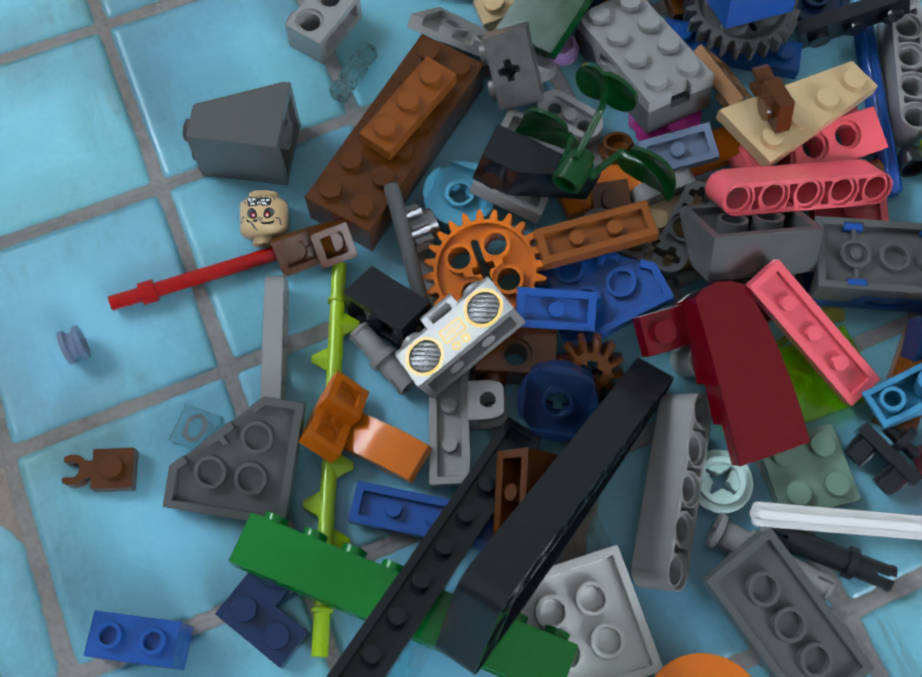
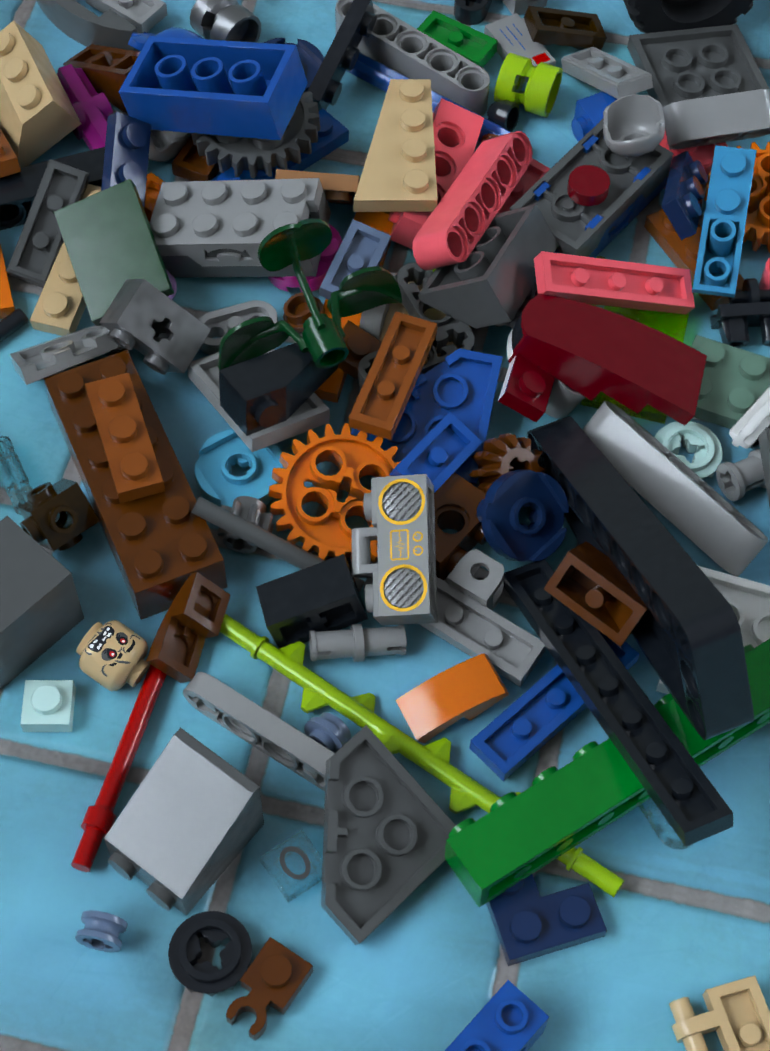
camera: 55 degrees left, 10 degrees down
orange slope [298,370,369,464] -> none
reddish brown plate [749,64,795,134] -> none
none -> dark brown brick [17,478,100,551]
none -> light aqua plate [20,680,76,732]
none -> slope [104,727,264,916]
none -> black gear [168,911,253,997]
none -> sand blue plate [304,712,351,753]
none -> dark red tile [567,165,610,206]

